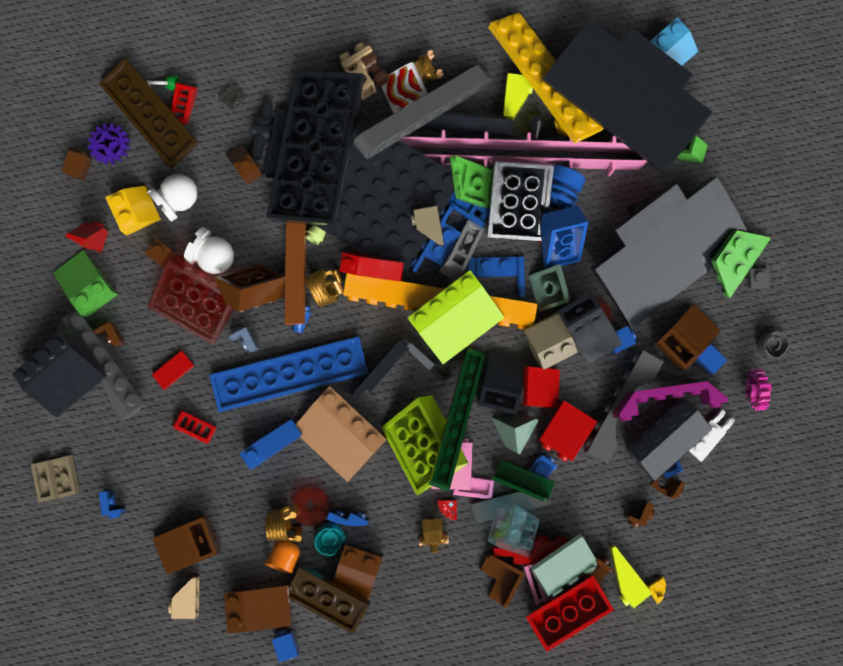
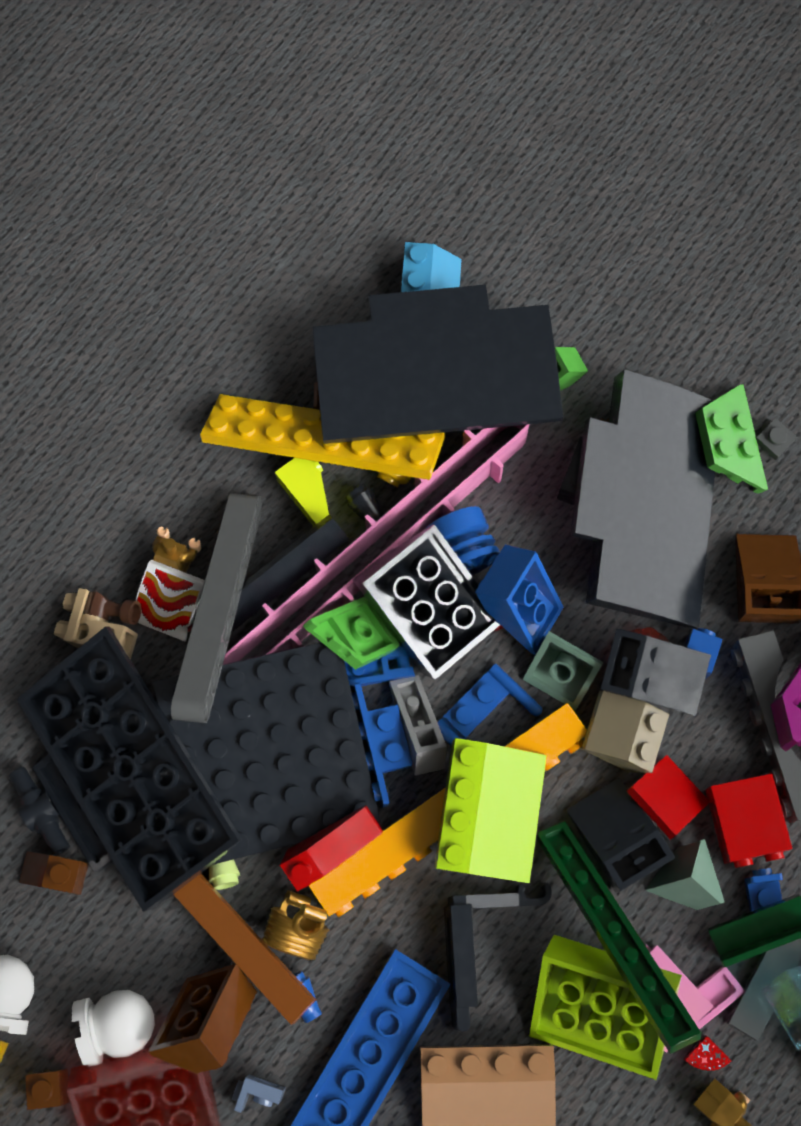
camera: 40 degrees left, 10 degrees down
dark tan slope [411,205,444,245] -> none

